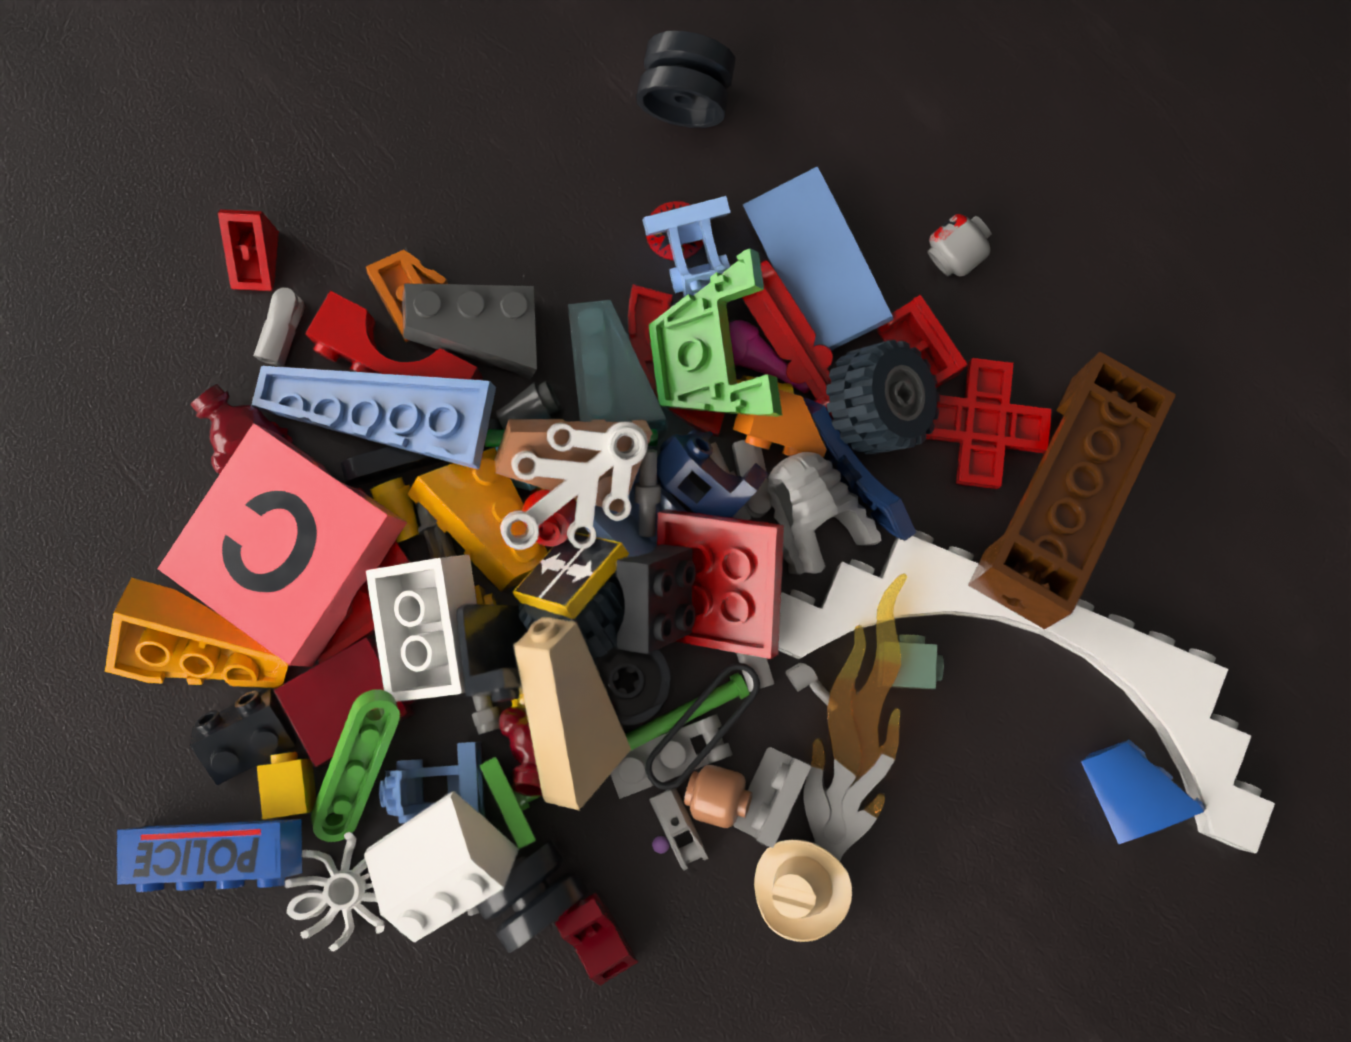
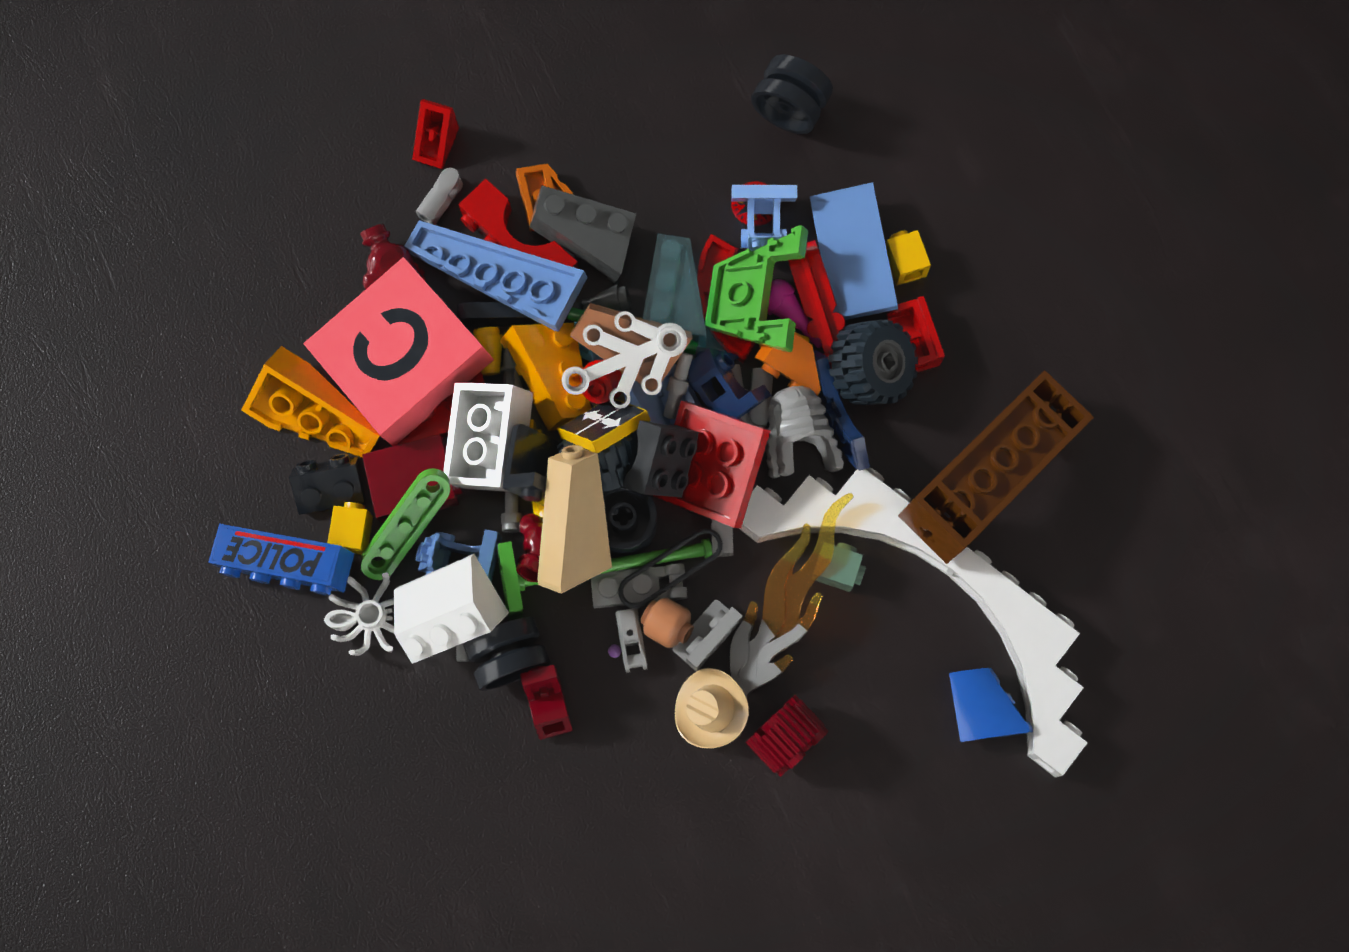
camera: 15 degrees right, 5 degrees down
light grey hand [786,663,841,712] -> none
red plate [926,358,1052,489] -> none
light grey head [927,214,992,276] -> none
none -> dark red brick [746,695,829,777]
none -> yellow brick [886,230,931,286]

